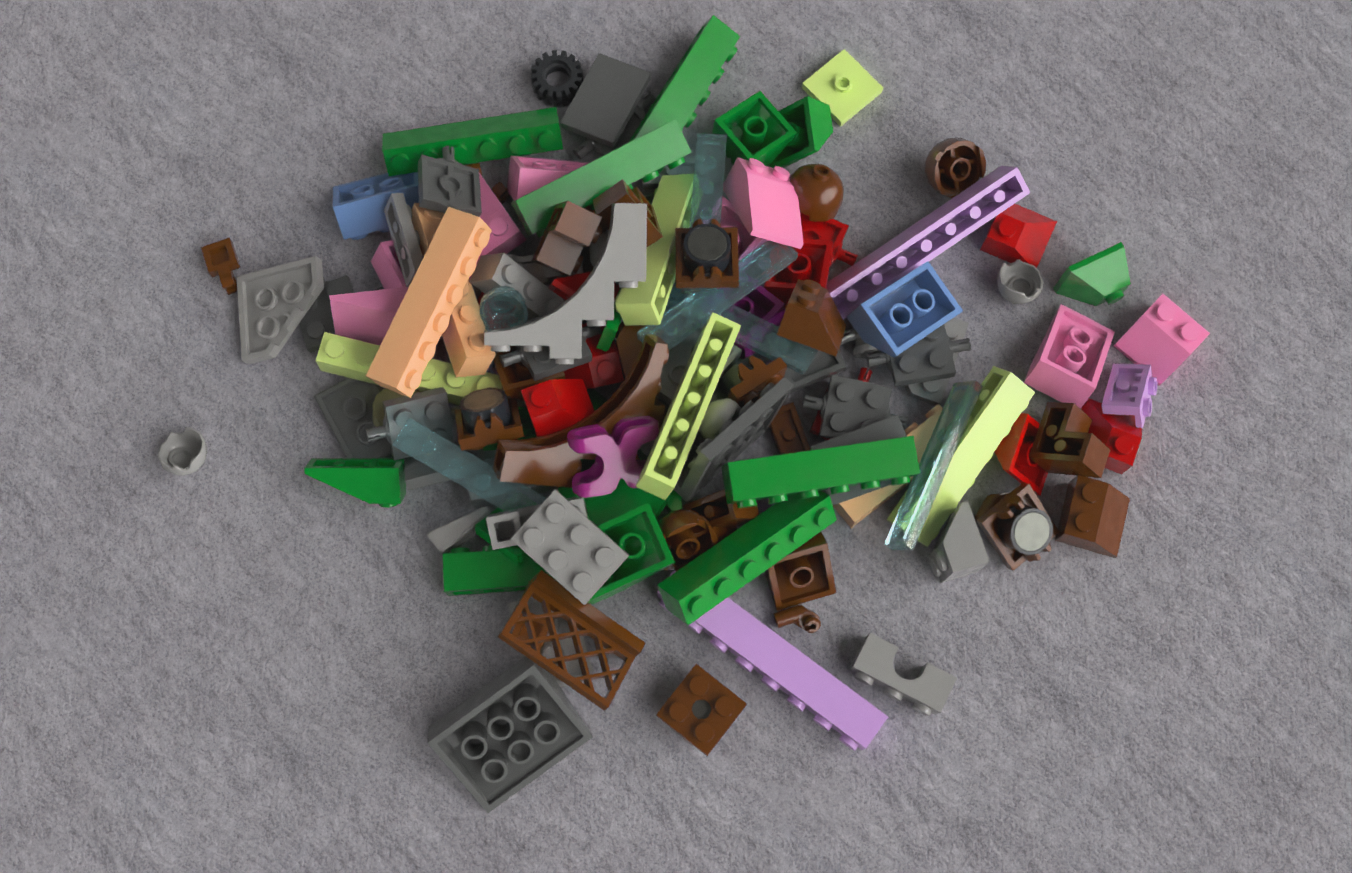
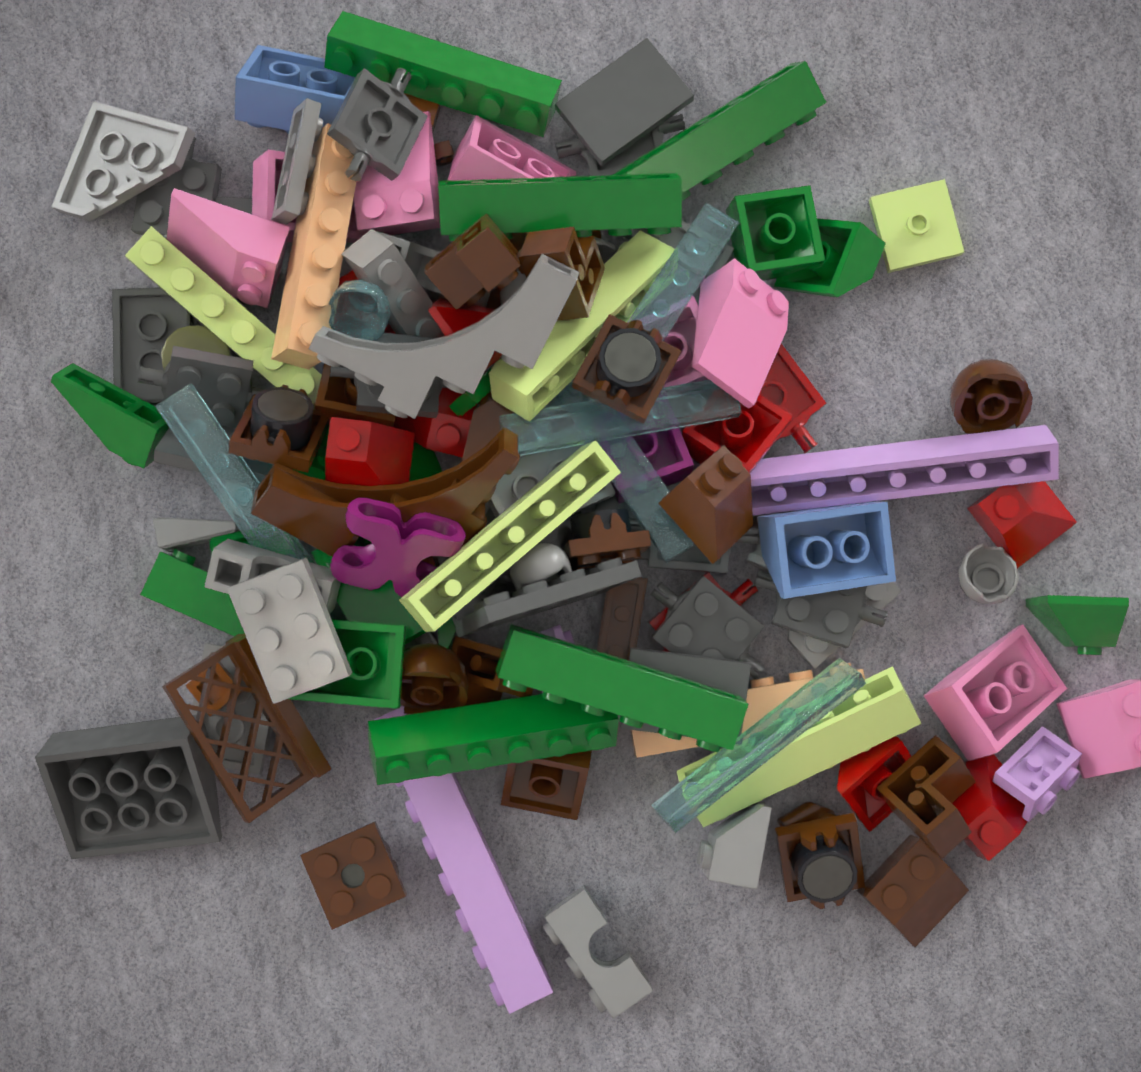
camera: 25 degrees right, 10 degrees up
reddish brown plate [201,238,241,295] -> none
light nougat brick [366,207,492,398] -> none
black tyre [531,50,583,108] -> none
reddish brown arm [773,605,821,633] -> none
reddish brown cylinder [790,164,844,222] -> none

